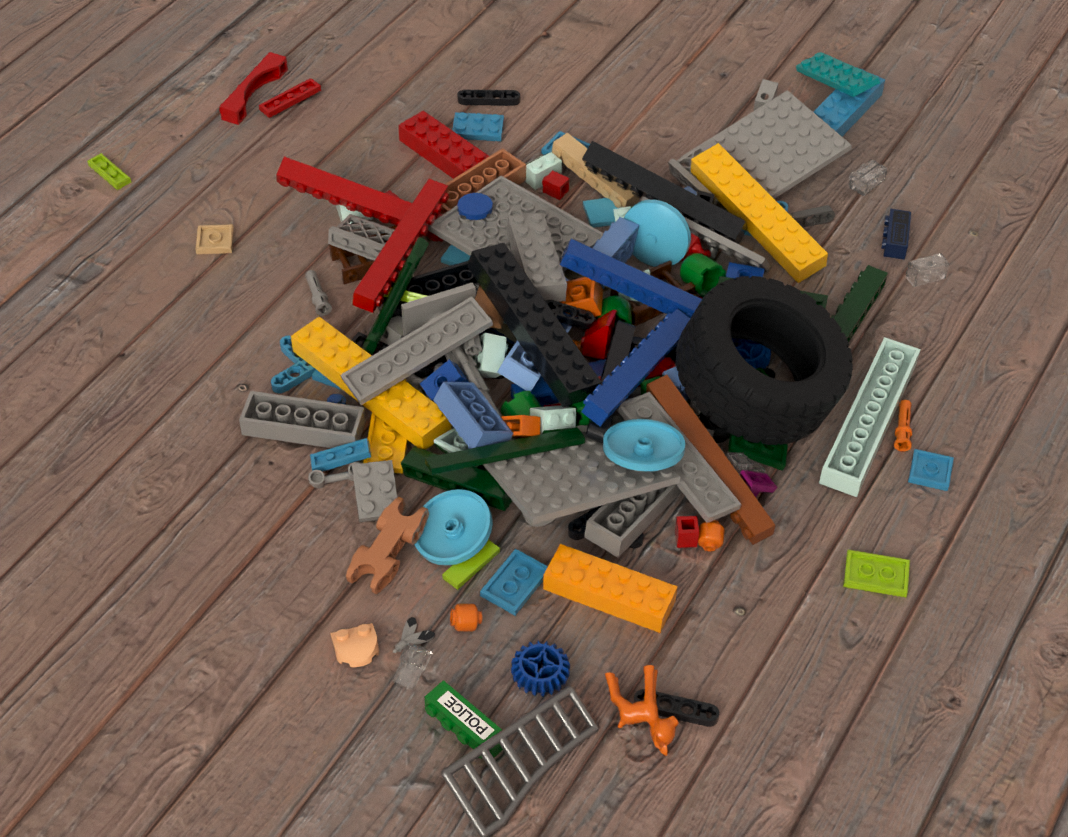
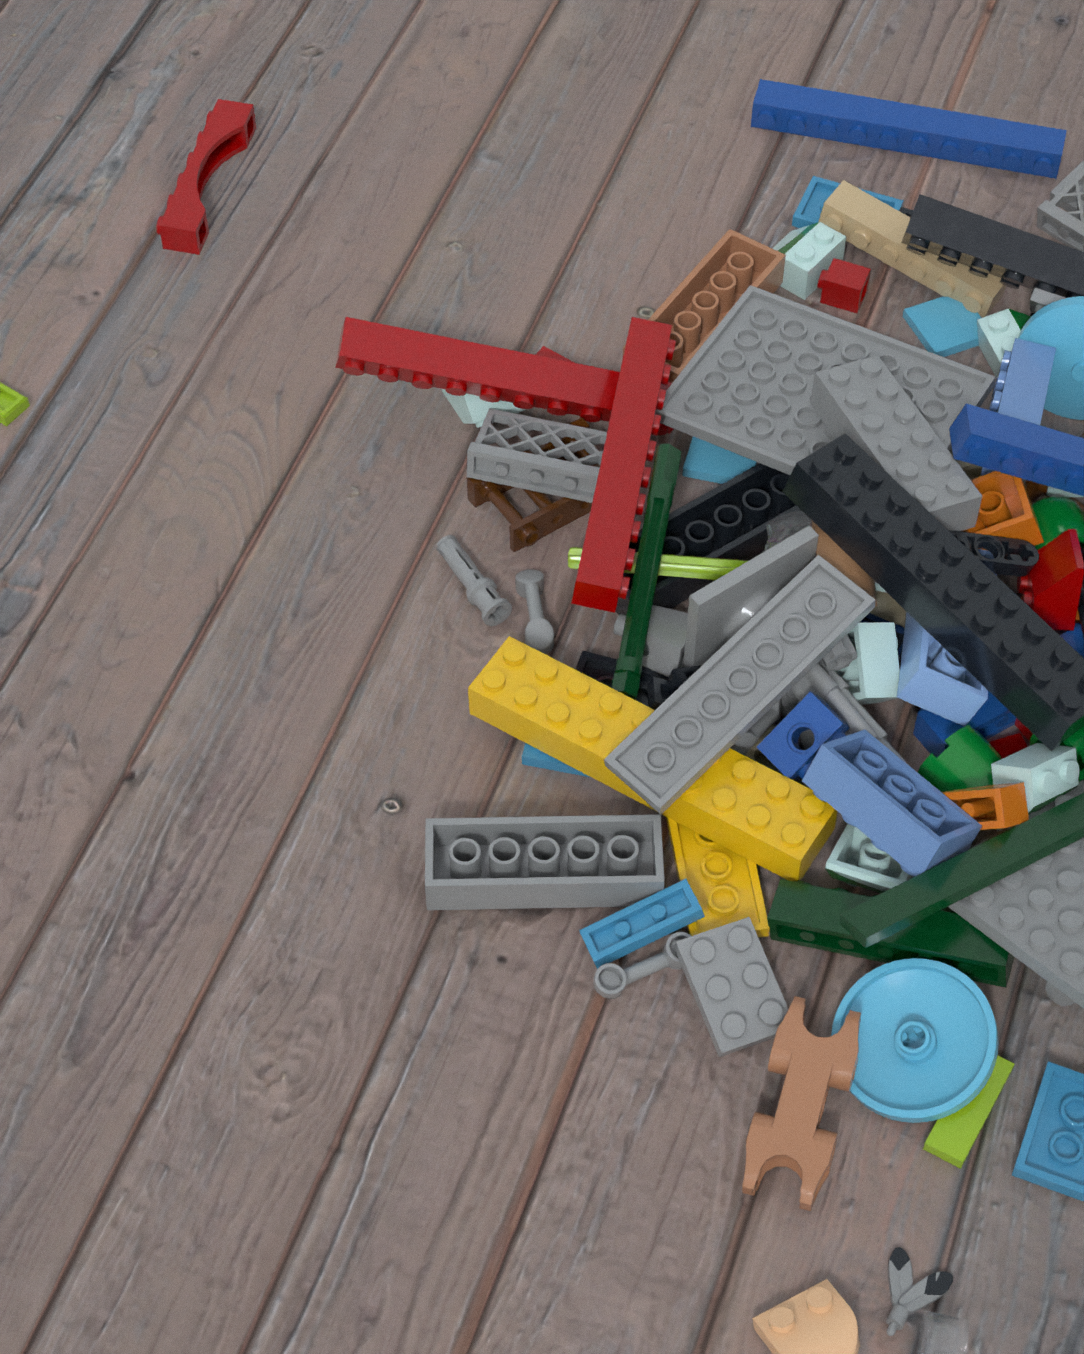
camera: 10 degrees left, 5 degrees up
tan tile [196,224,234,254] -> none
red plate [259,78,321,118] -> none
dark azure beam [271,335,316,394] -> none
blue plate [327,394,346,405] -> none
red brick [398,110,489,179] -> none
orange head [450,603,482,632] -> none
dark azure plate [452,112,504,141] -> none
black beam [457,90,520,106] -> none
blue tile [457,193,493,220] -> none
none -> light grey bar [515,569,554,654]
none -> blue brick [751,79,1067,179]

